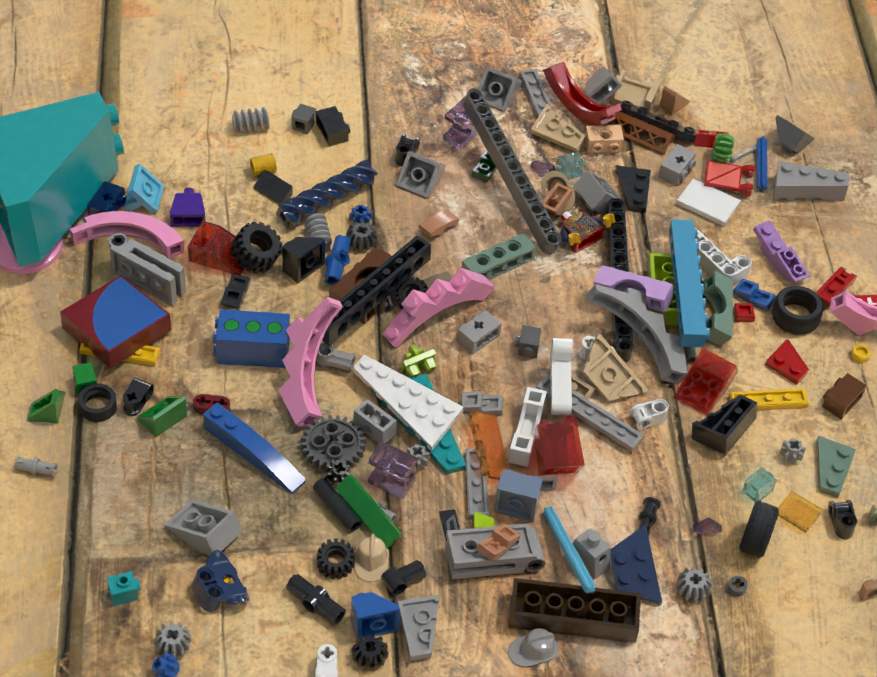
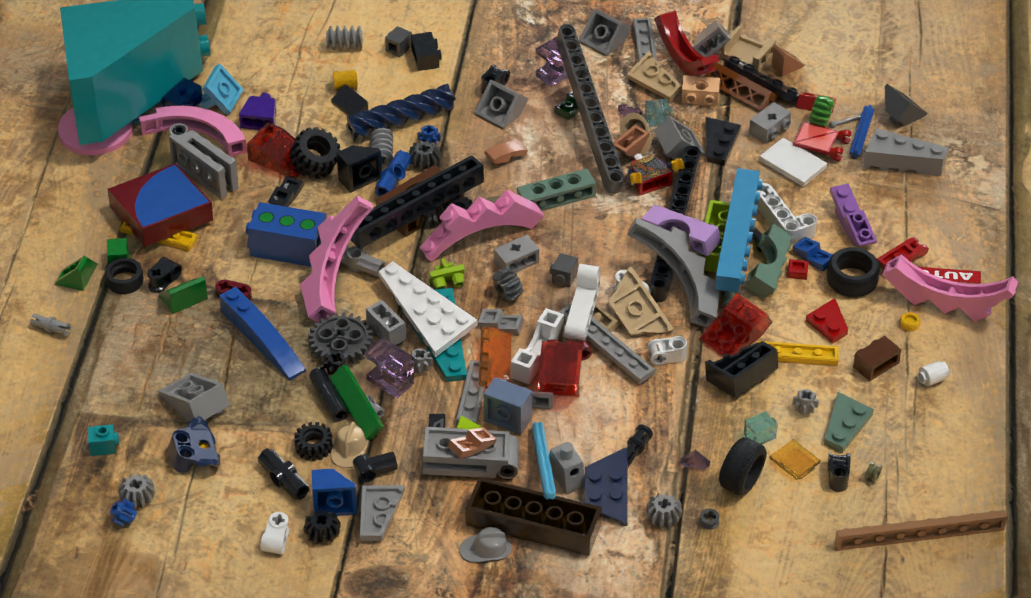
camera: 15 degrees right, 5 degrees down
none -> dark grey gear [492,267,523,302]

